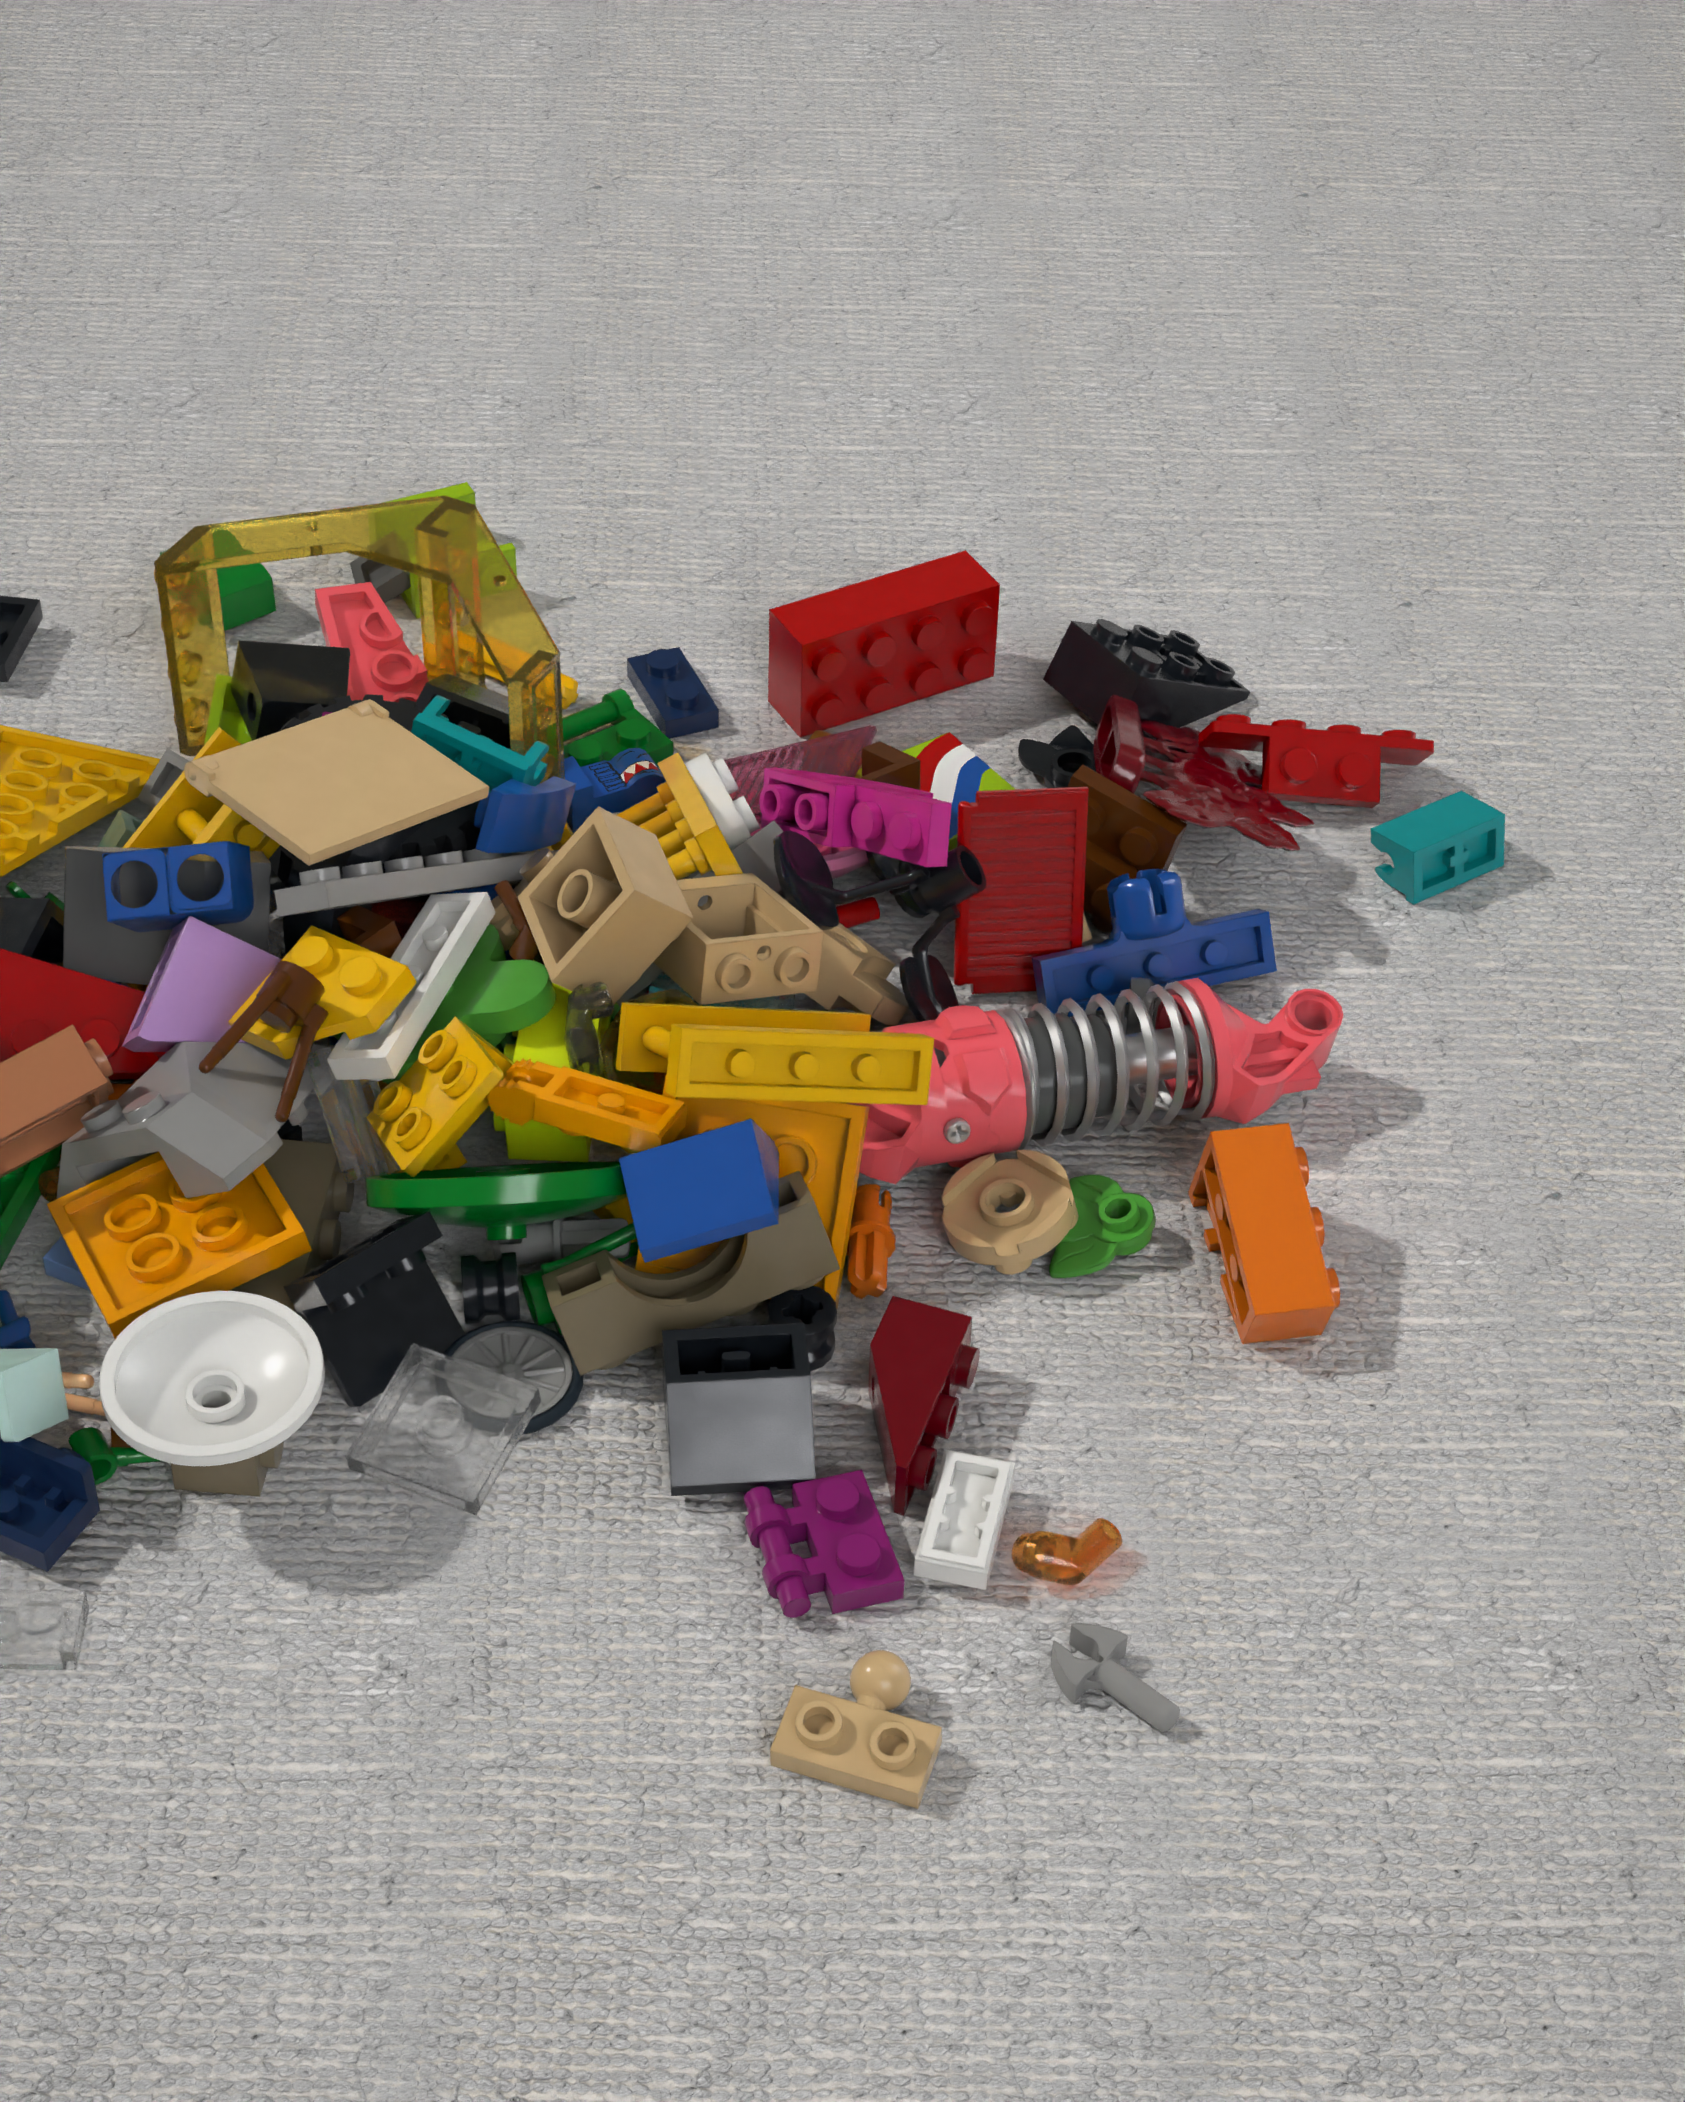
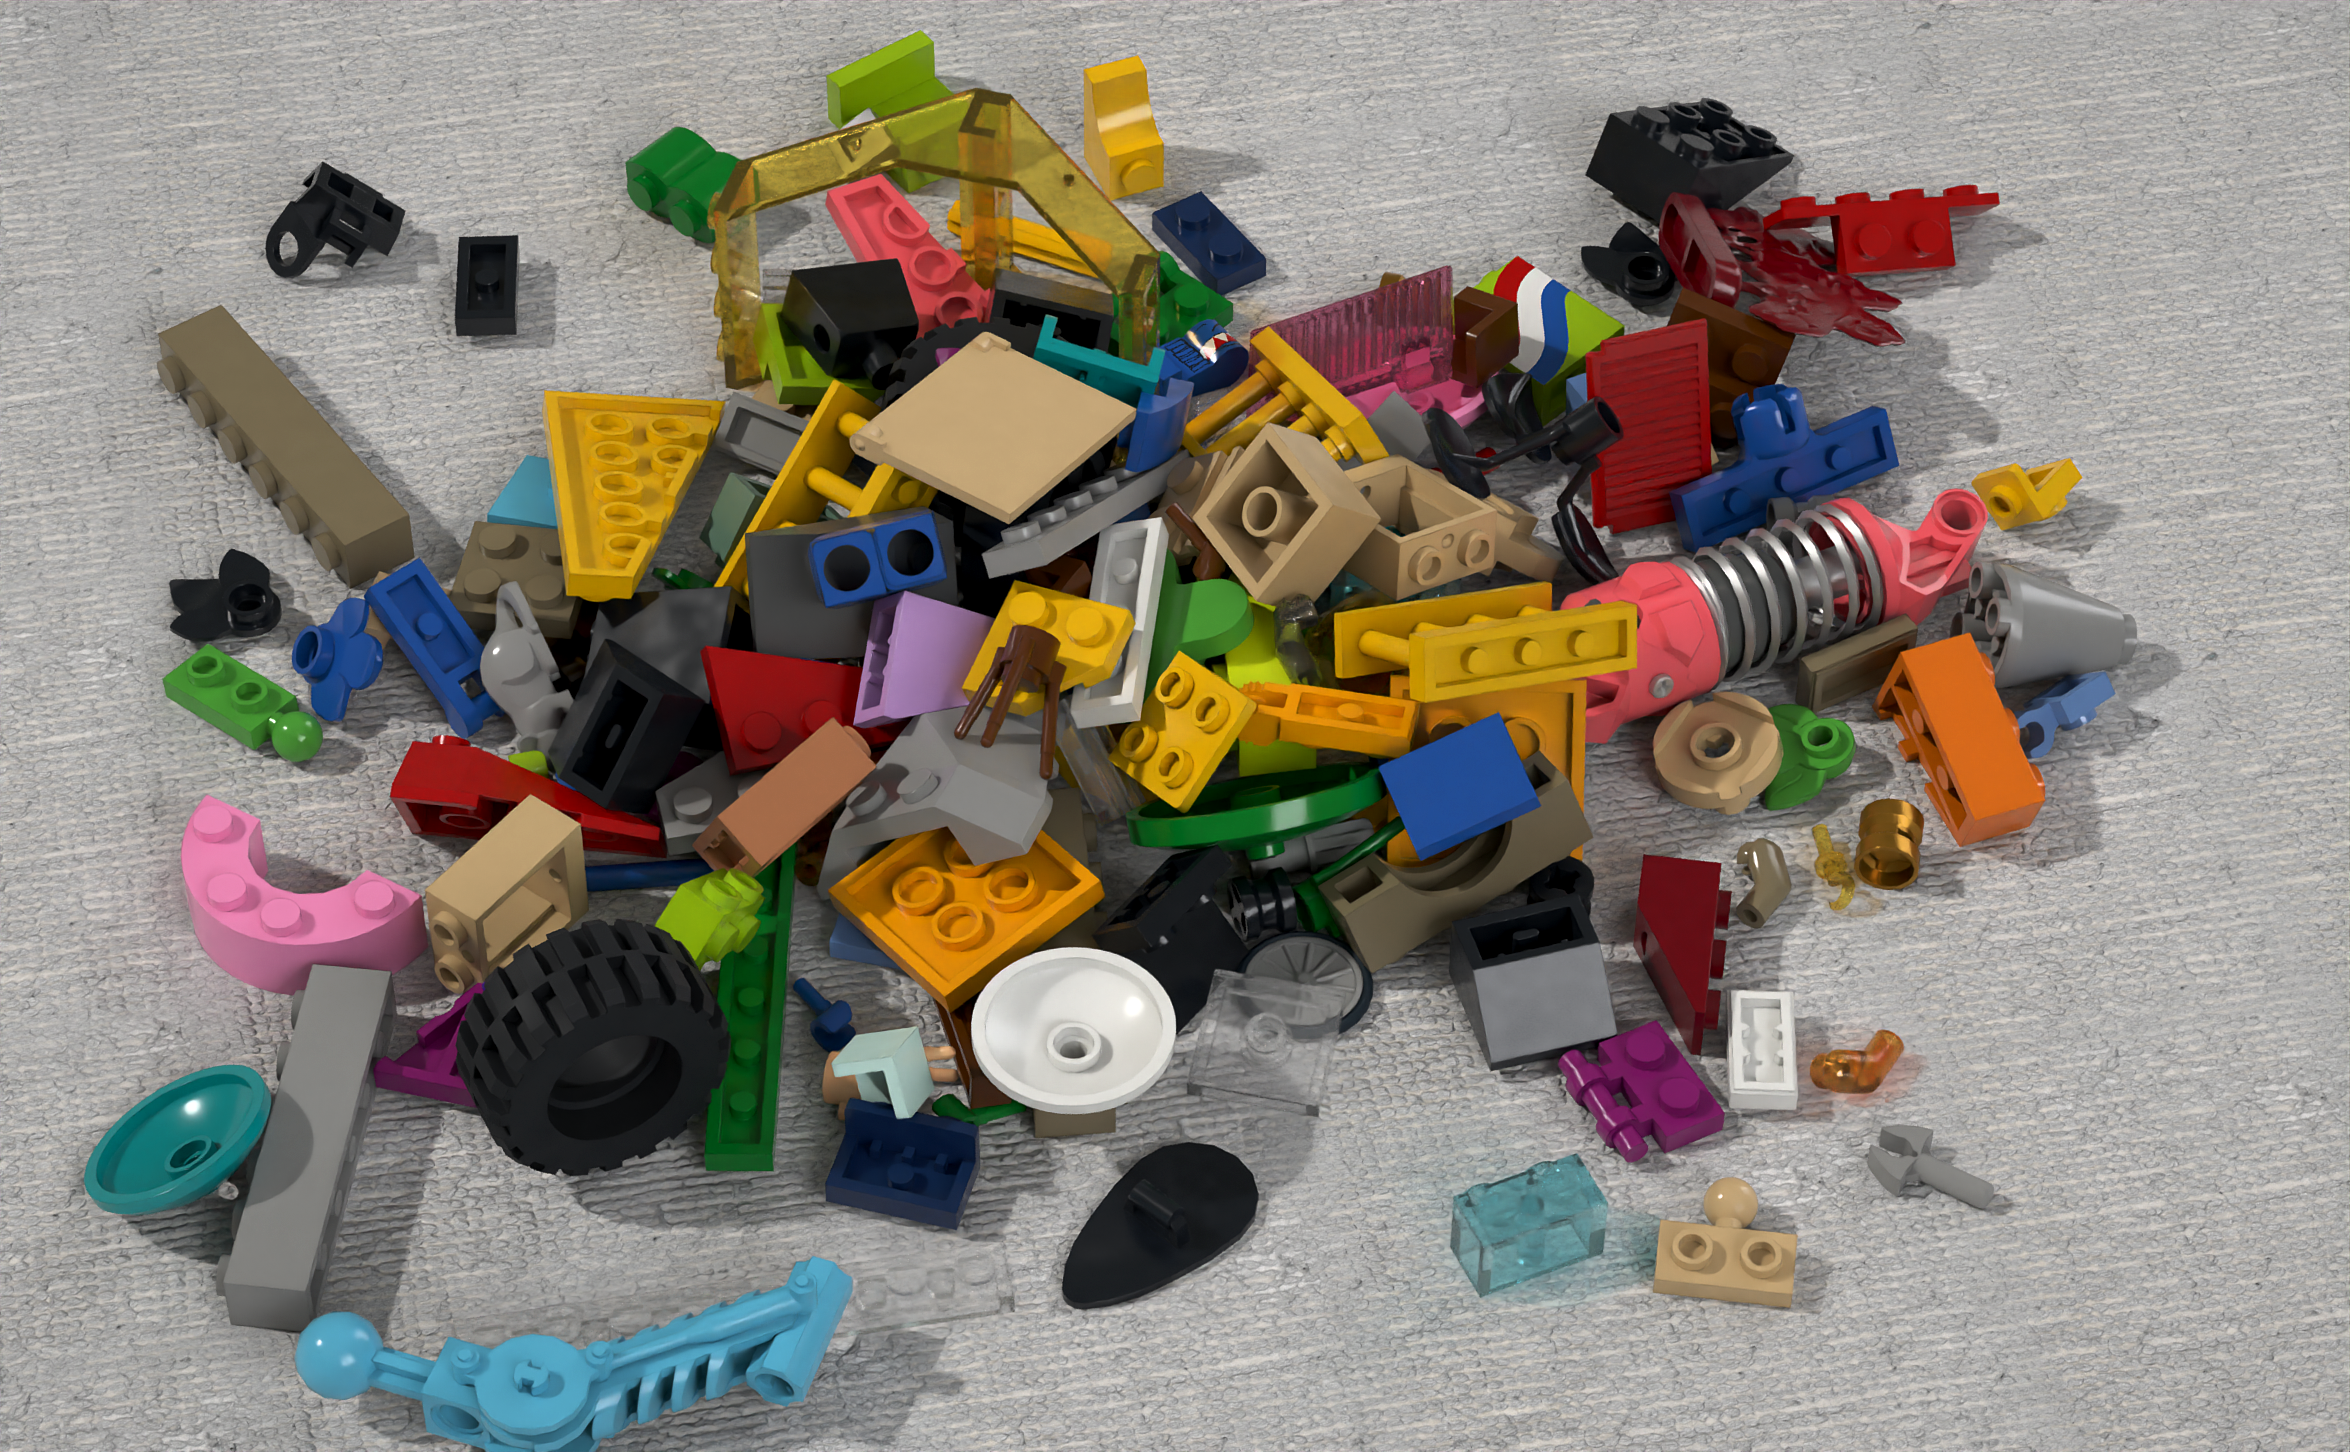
camera: 10 degrees left, 5 degrees up
white plate [685,752,760,850] -> none
dark pink slope [759,767,952,867] -> none
red brick [768,550,1000,738] -> none
orange axle [846,1184,896,1299] -> none
teal hinge [1371,791,1505,905] -> none
none -> black shield [1062,1142,1259,1310]
none -> yellow arch [1083,55,1164,201]
none -> clear light blue brick [1450,1153,1608,1298]
none -> dark tan arm [1736,838,1792,929]
none -> dark tan tile [1795,613,1918,713]
none -> clear yellow hand [1812,824,1855,911]
none -> pearl gold wheel [1854,798,1924,890]
none -> light grey cone [1950,562,2137,688]
none -> yellow bracket [1971,458,2083,530]
none -> medium blue plate [2013,672,2116,759]

